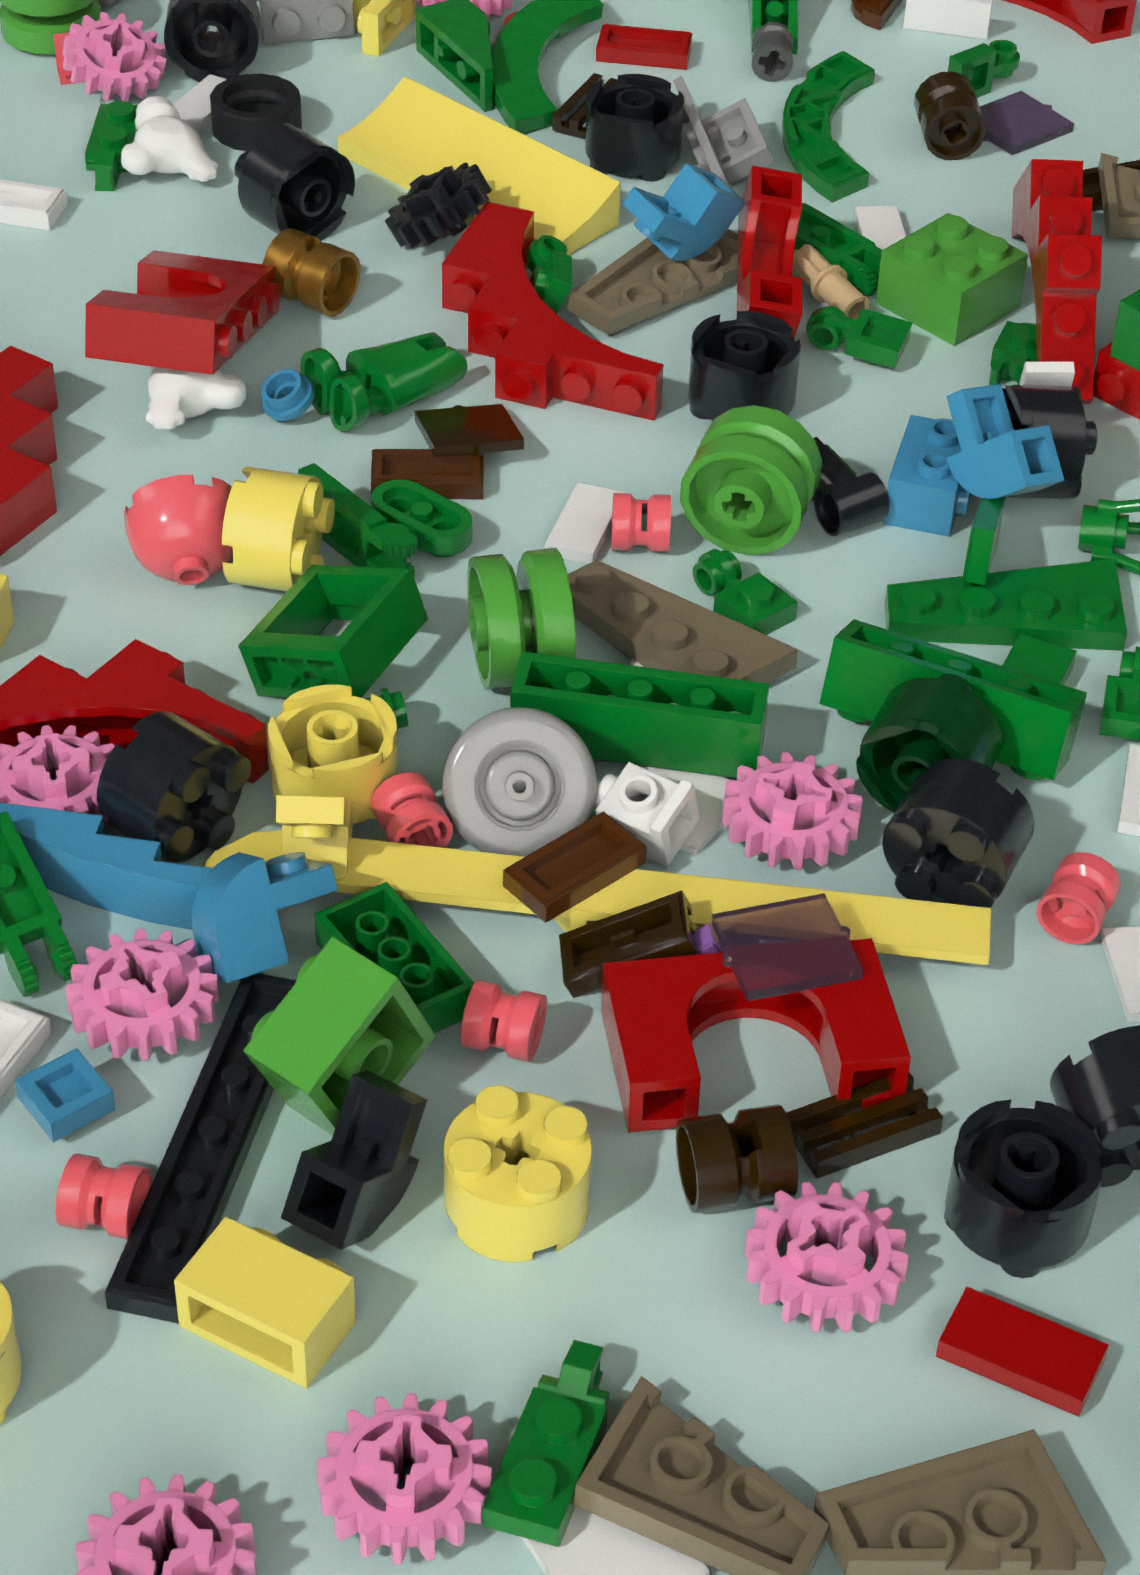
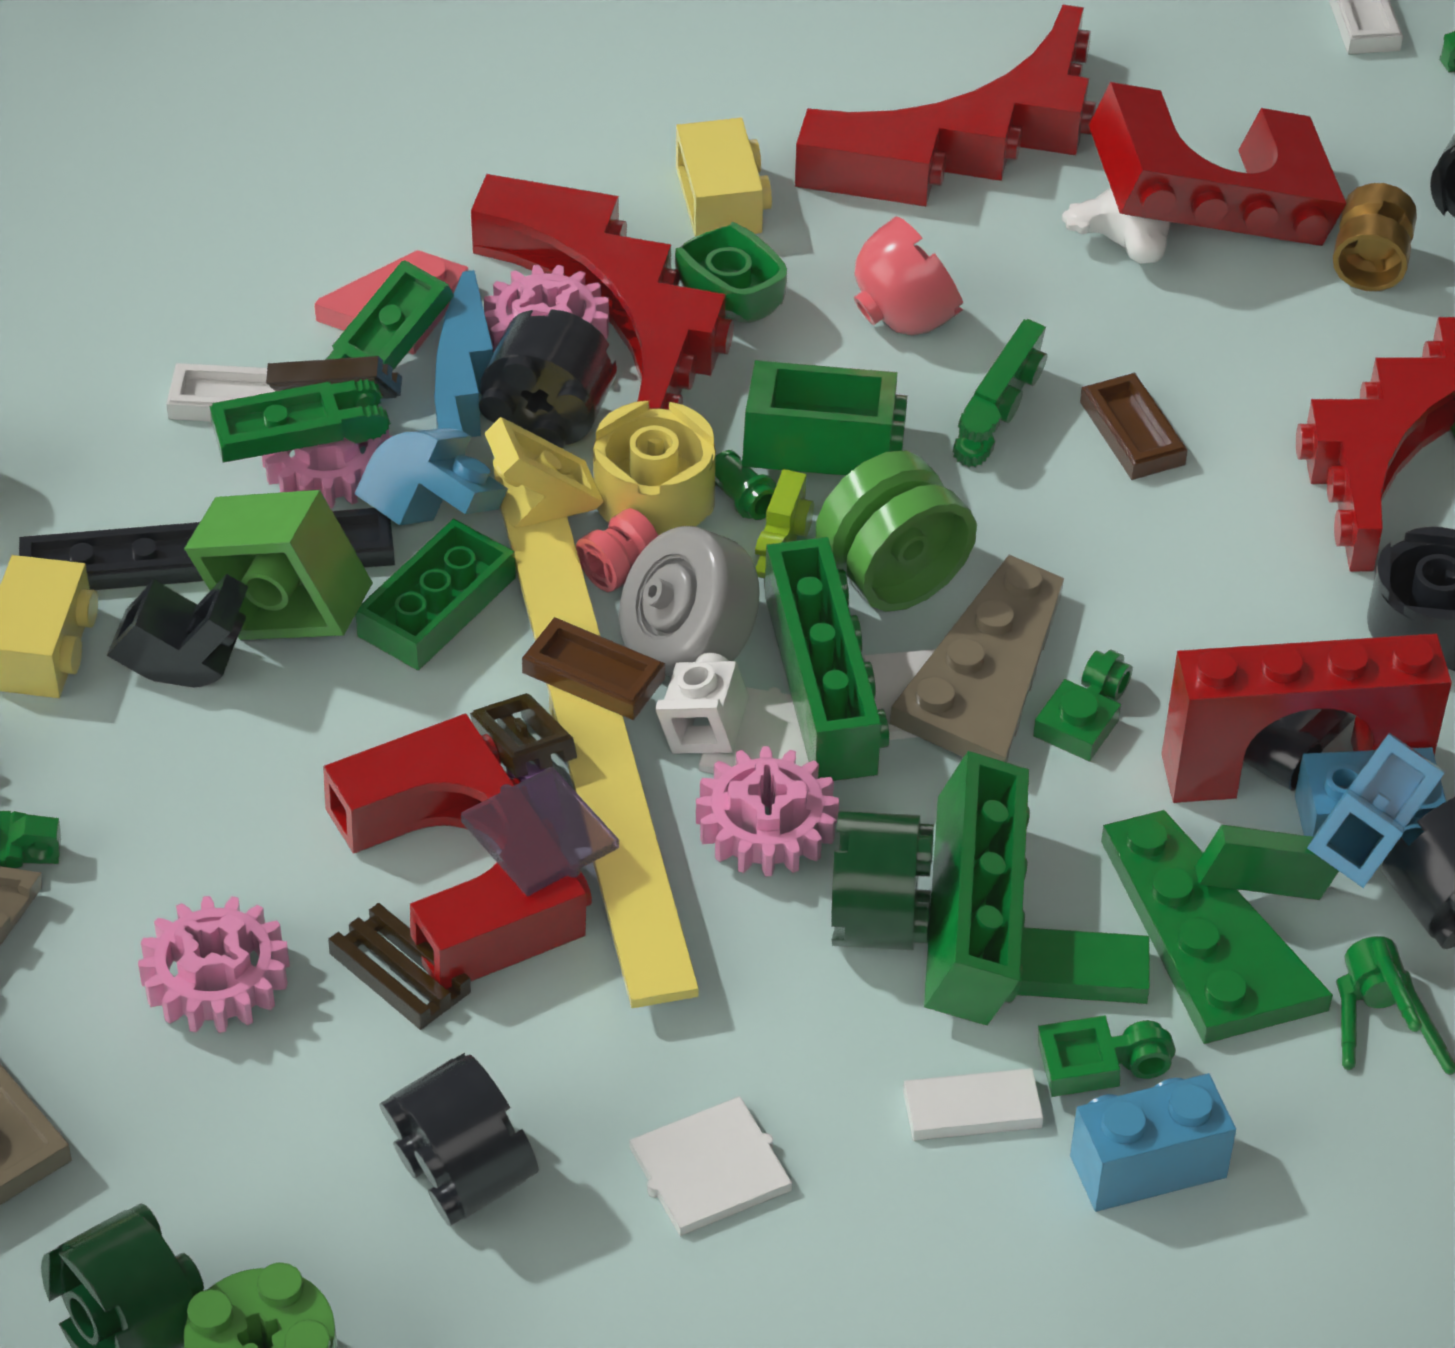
camera: 70 degrees right, 5 degrees up
dark azure plate [15,1048,116,1142] -> none
coral wheel [55,1153,151,1240] -> none
light yellow brick [222,466,335,592] -> none
dark azure plate [261,369,315,421] -> none
green piece [300,332,468,432] -> none
green plate [371,480,472,557] -> none
dark brown piece [414,404,524,457] -> none
light yellow brick [444,1085,592,1262] -> none
coral wheel [461,980,547,1062] -> none
white piece [545,482,624,564] -> none
coral wheel [611,493,671,552] -> none
dark brown wheel [675,1104,799,1213] -> none
bright green wheel [680,405,822,555] -> none
black brick [882,758,1034,908] -> none
red tile [936,1286,1109,1417] -> none
black brick [944,1099,1103,1278] -> none
coral wheel [1036,852,1121,944] -> none
none -> green hinge [209,379,391,463]
none -> dark brown tile [266,356,402,399]
none -> green piece [675,222,787,323]
none -> lime plate [755,469,814,579]
none -> red arch [1161,633,1452,803]

